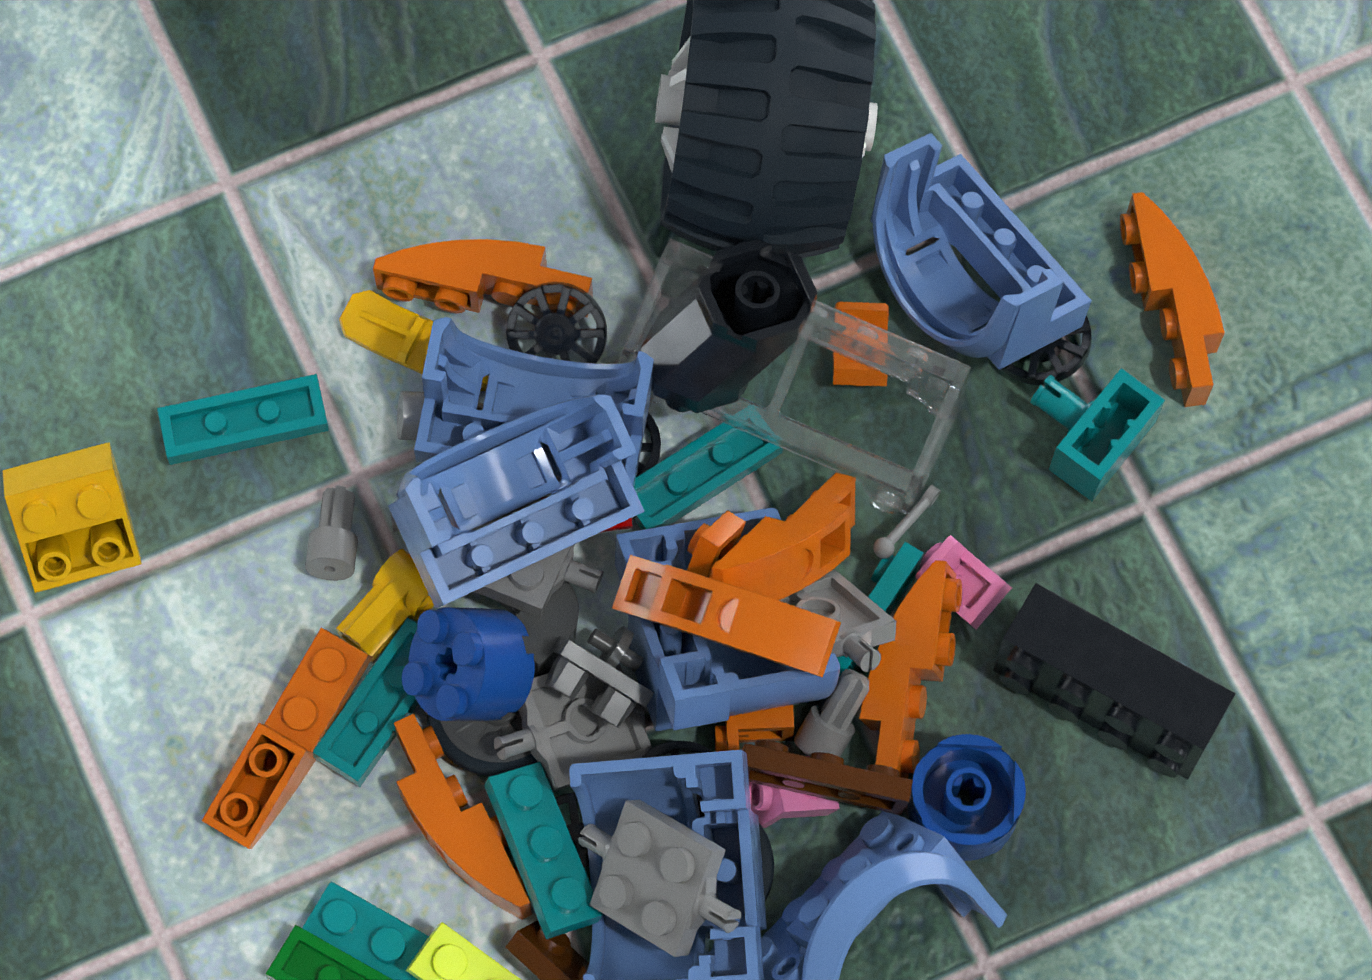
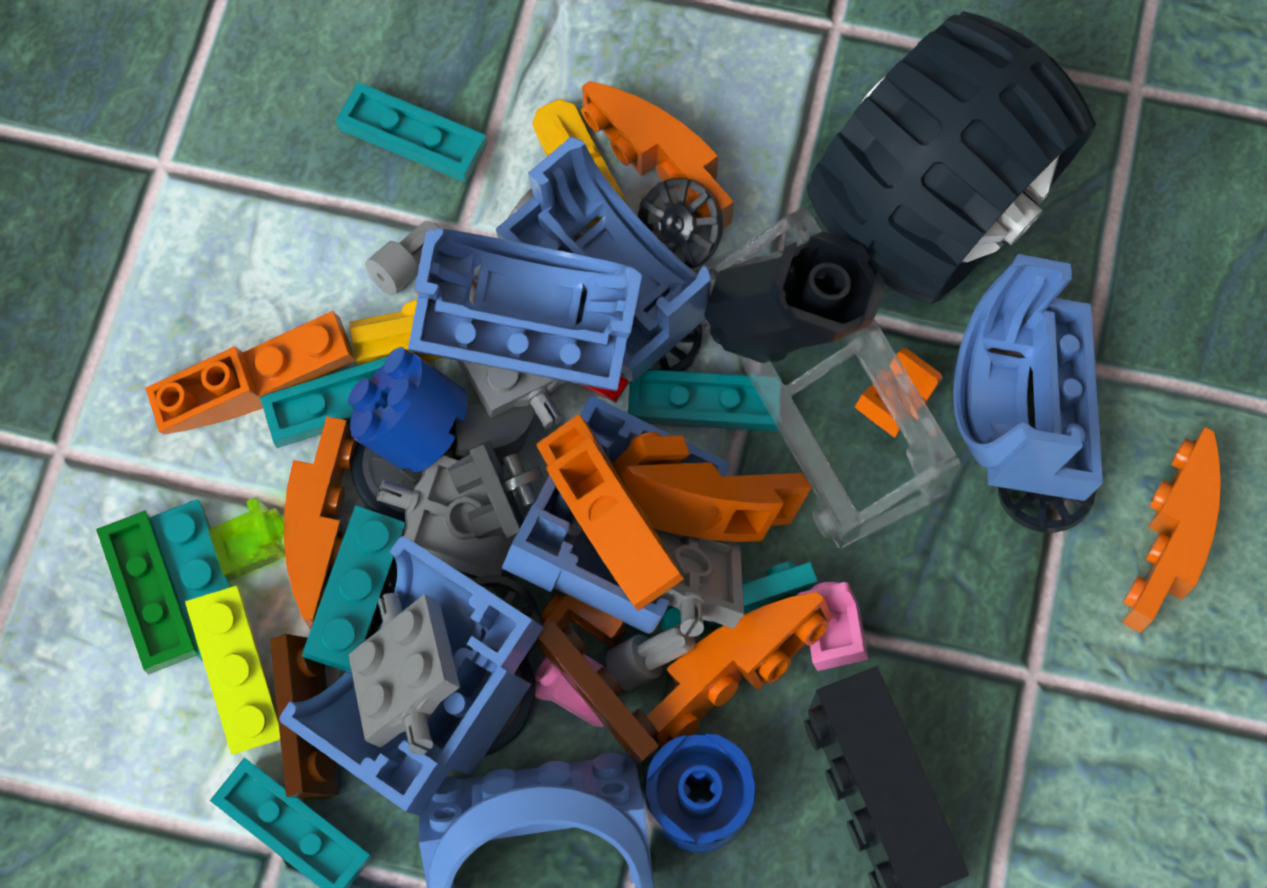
camera: 40 degrees right, 0 degrees up
yellow slope [3,442,142,593] -> none
light grey hinge [873,484,941,559] -> none
teal brick [1030,368,1165,502] -> none
none -> clear neon green bracket [208,497,286,581]

